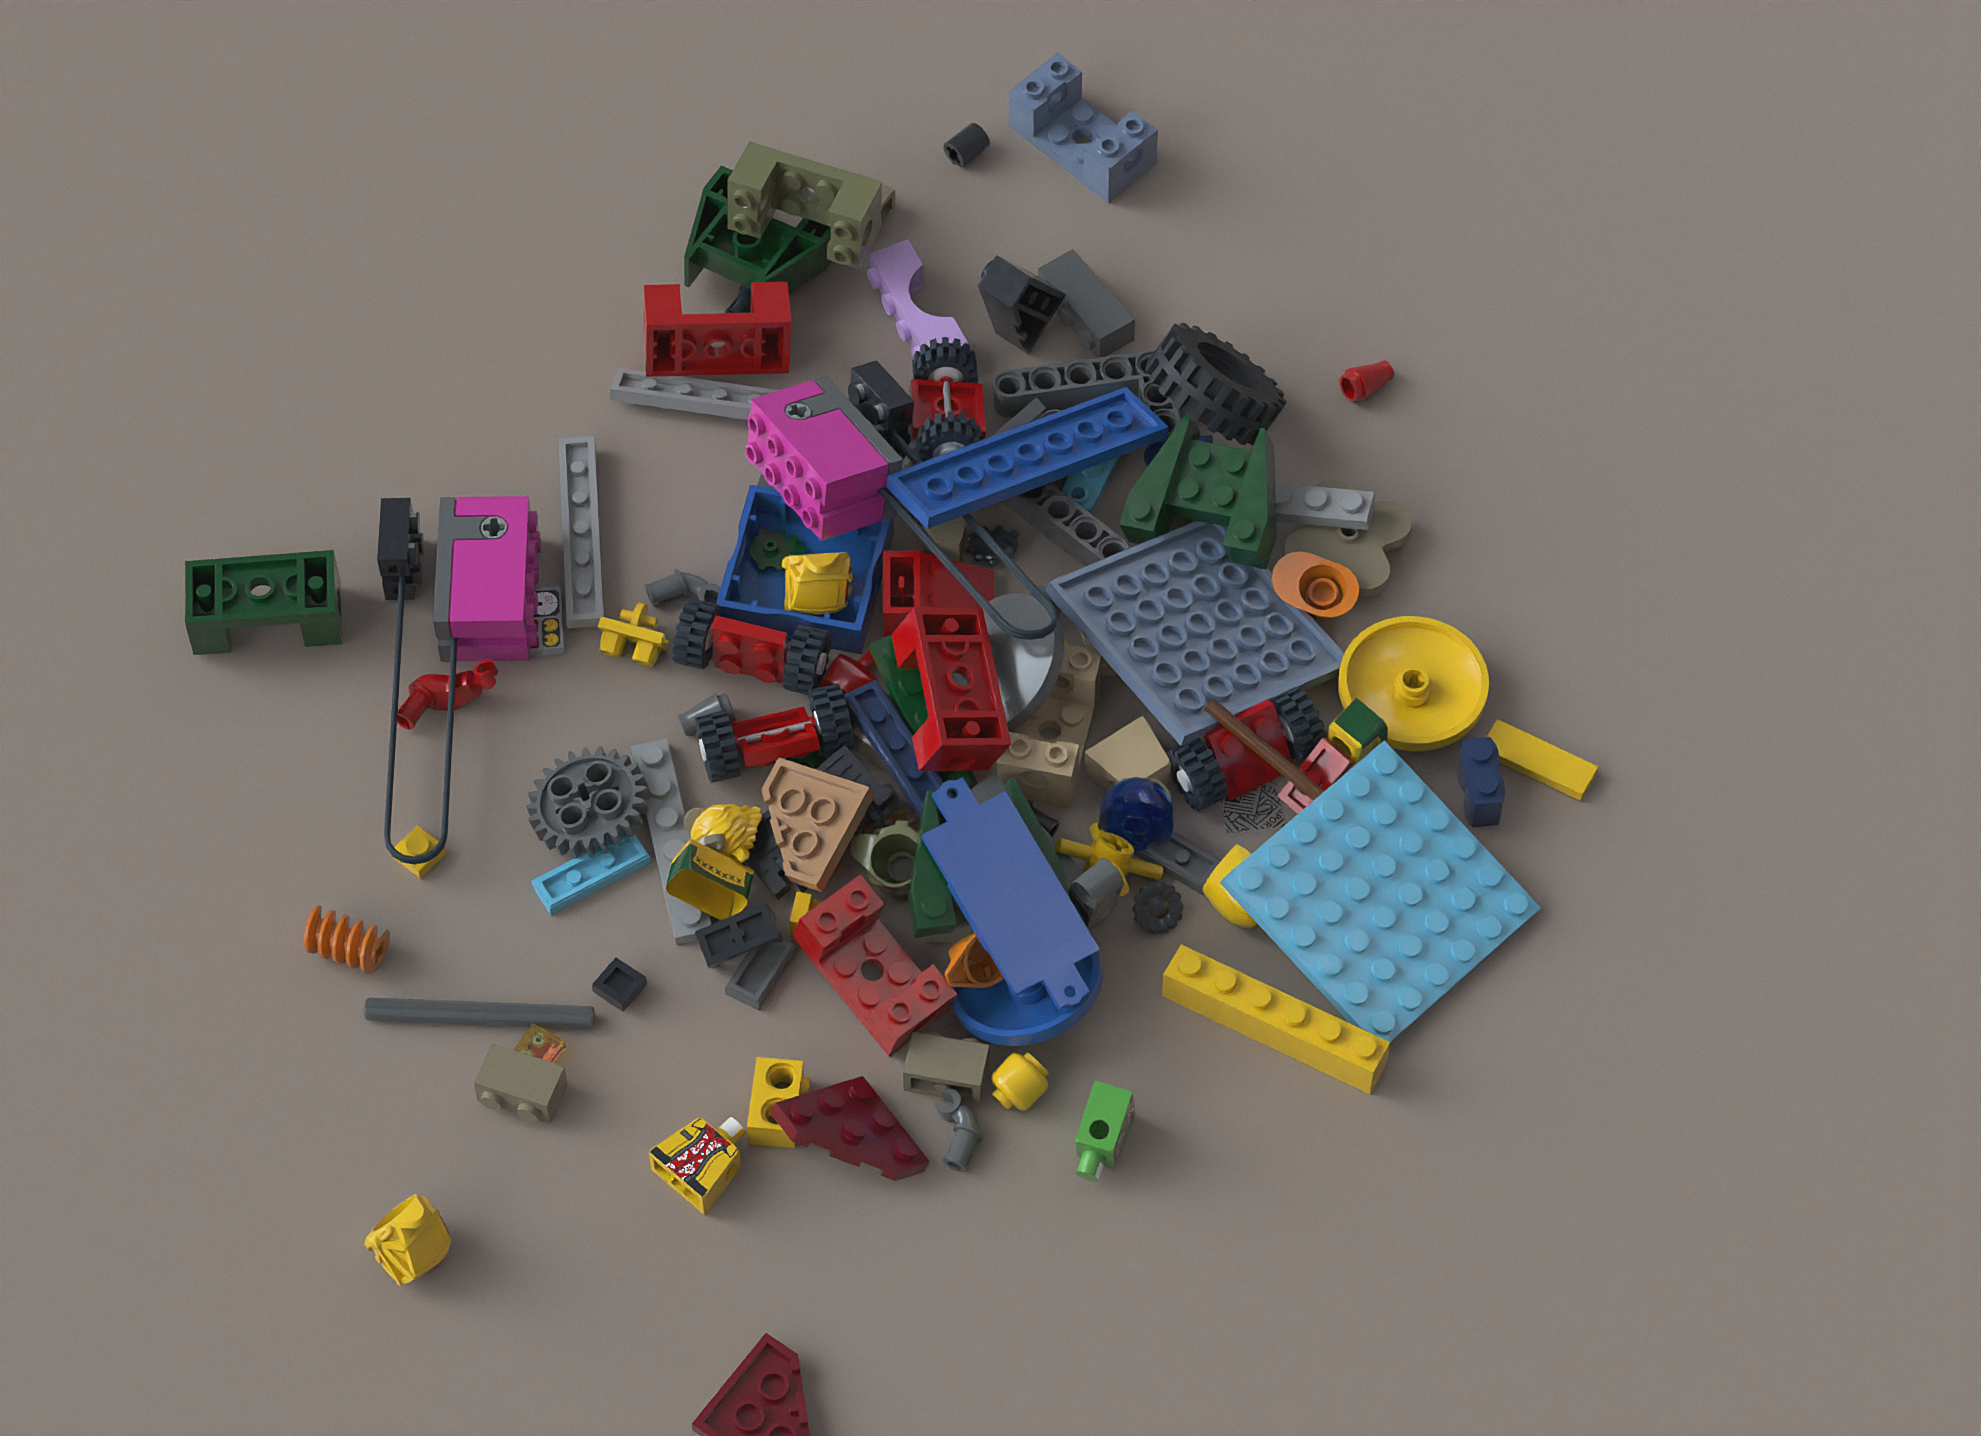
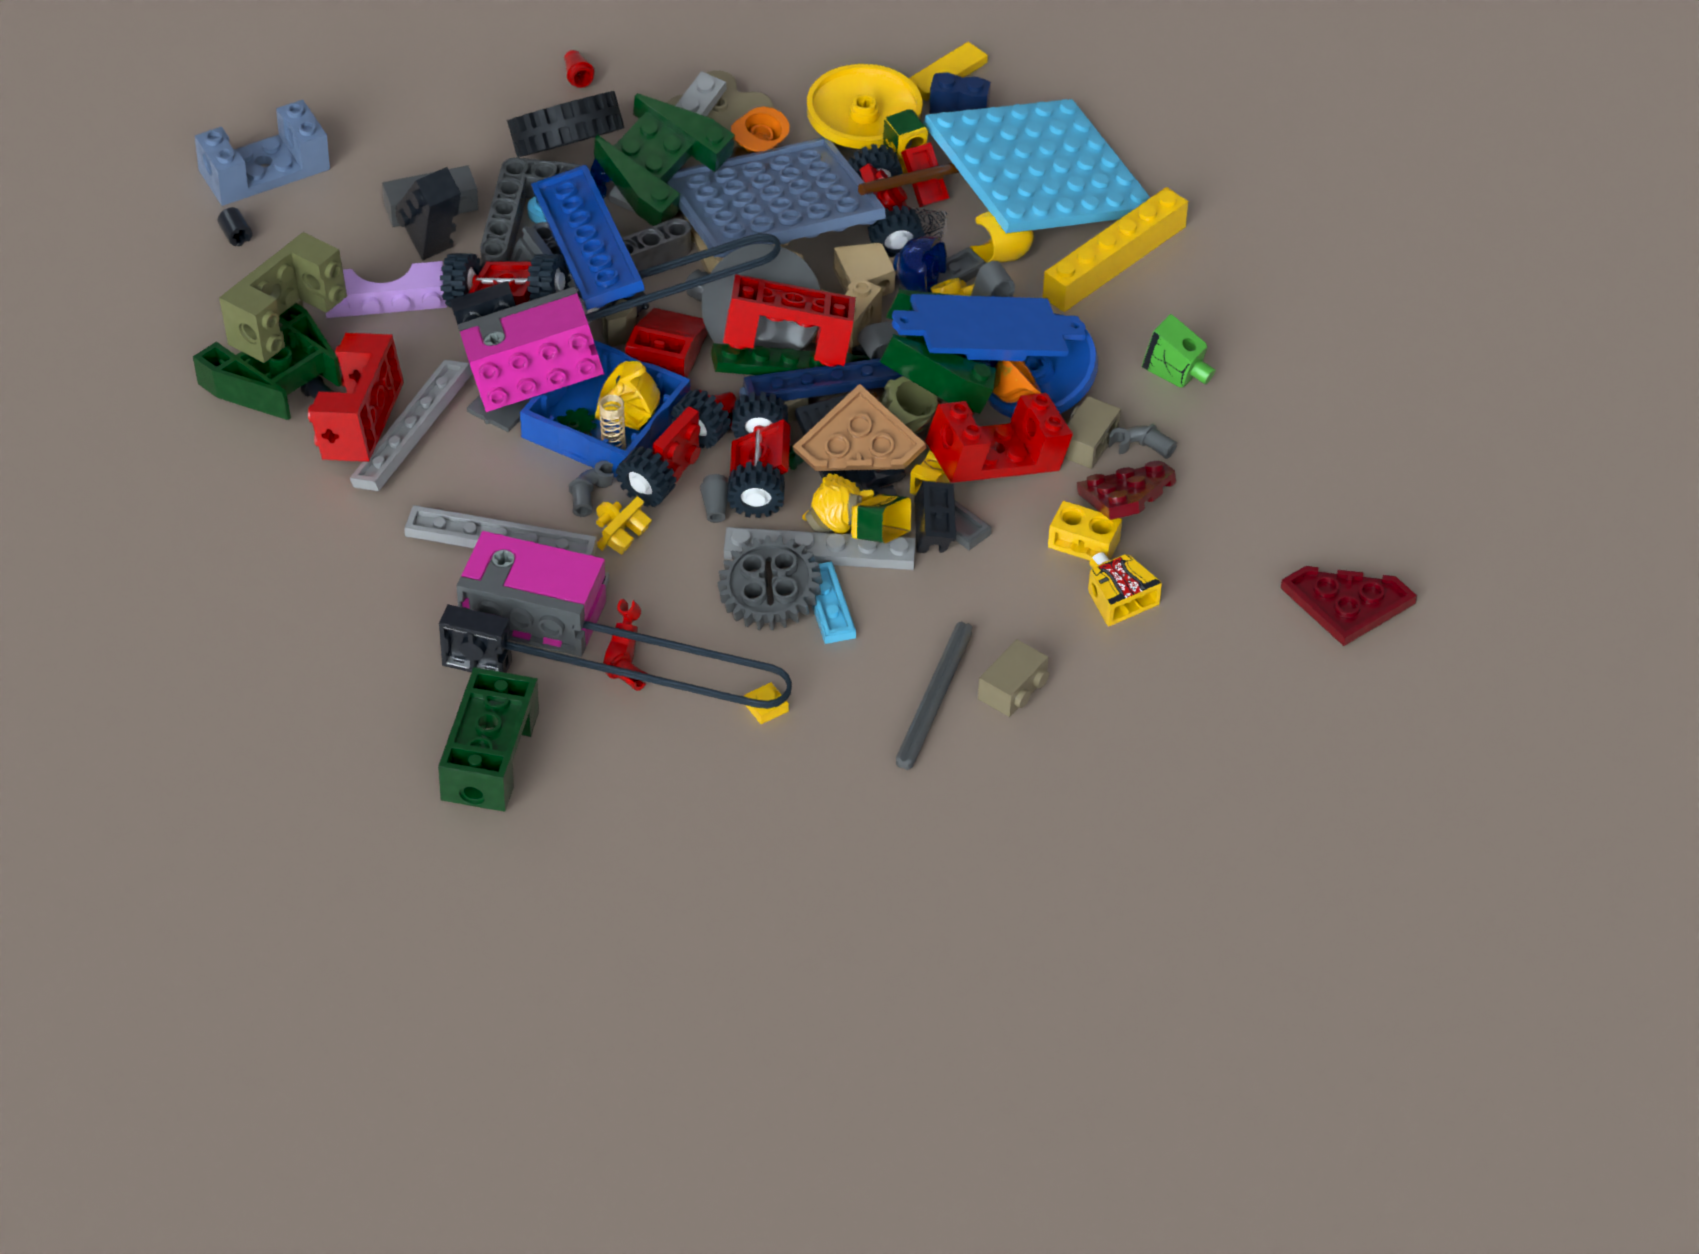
camera: 75 degrees left, 10 degrees down
orange piece [304,905,390,974] -> none
yellow piece [364,1194,451,1286] -> none
clear yellow tile [513,1023,566,1063] -> none
black plate [592,957,647,1012] -> none
yellow head [991,1052,1049,1111] -> none
none -> tan piece [599,395,626,450]

